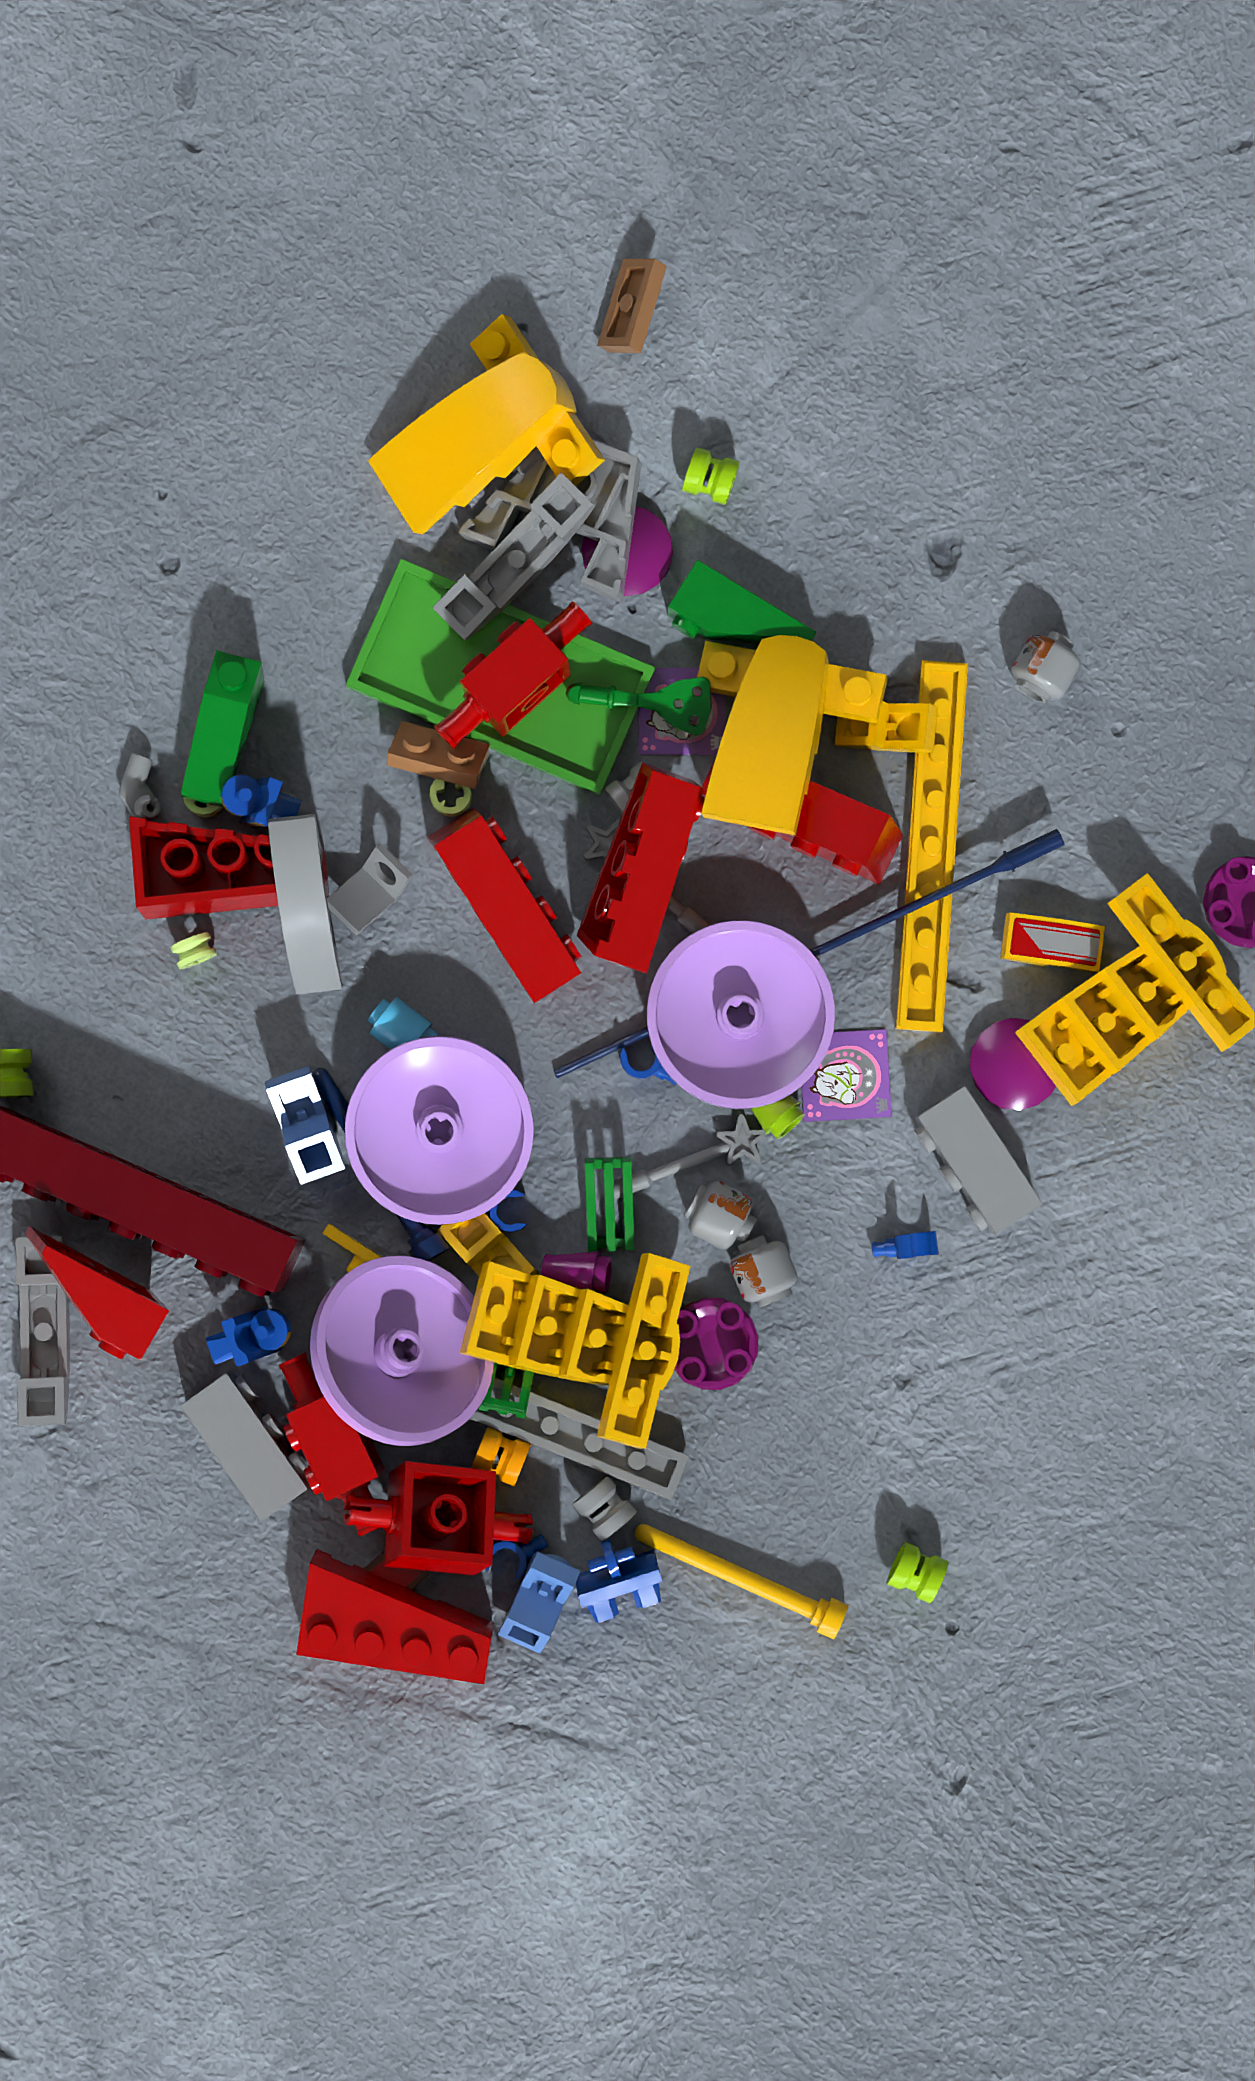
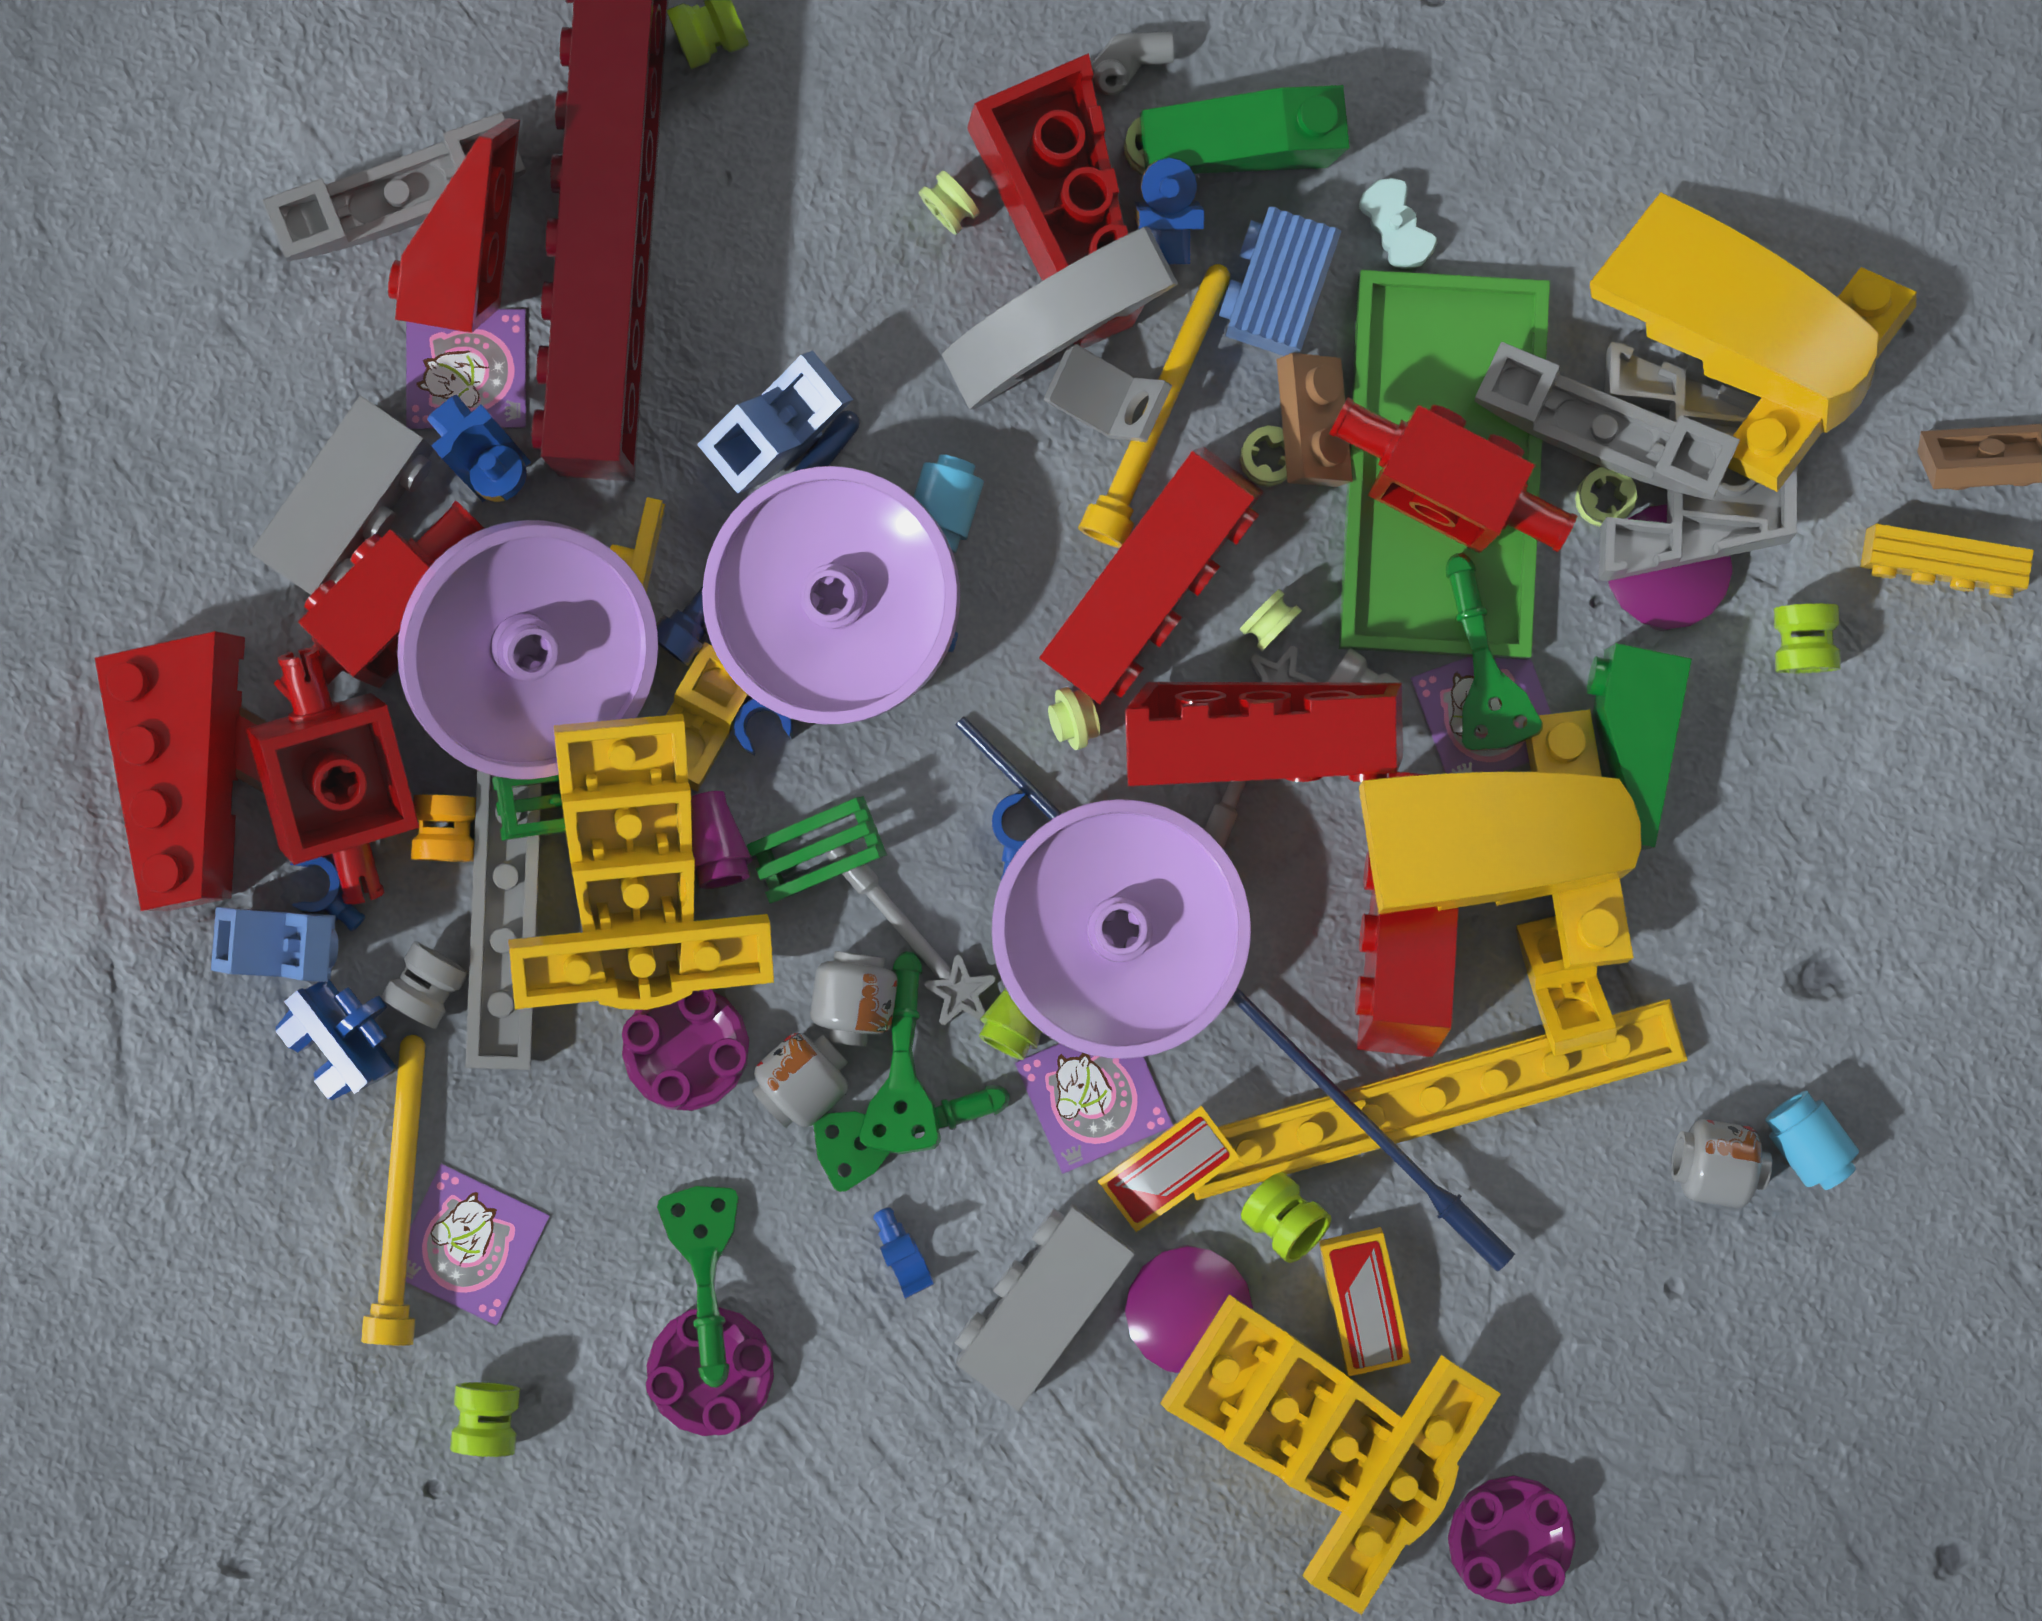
camera: 70 degrees right, 0 degrees up
none -> sticker [406,309,526,429]
none -> sticker [406,1164,550,1326]
none -> magenta dish [646,1307,774,1436]
none -> green piece [657,1186,739,1388]
none -> green piece [813,1085,1010,1192]
none -> green piece [859,951,941,1154]
none -> yellowish green plate [1048,687,1100,750]
none -> yellow piece [1078,264,1230,549]
none -> slope [1097,1105,1240,1232]
none -> medium blue brick [1219,207,1341,356]
none -> yellowish green bush [1239,589,1302,651]
none -> lime wheel [1241,1172,1332,1263]
none -> light aqua piece [1359,178,1437,270]
none -> yellowish green bush [1575,467,1637,527]
none -> medium azure brick [1765,1091,1859,1190]
none -> yellow piece [1860,523,2034,598]

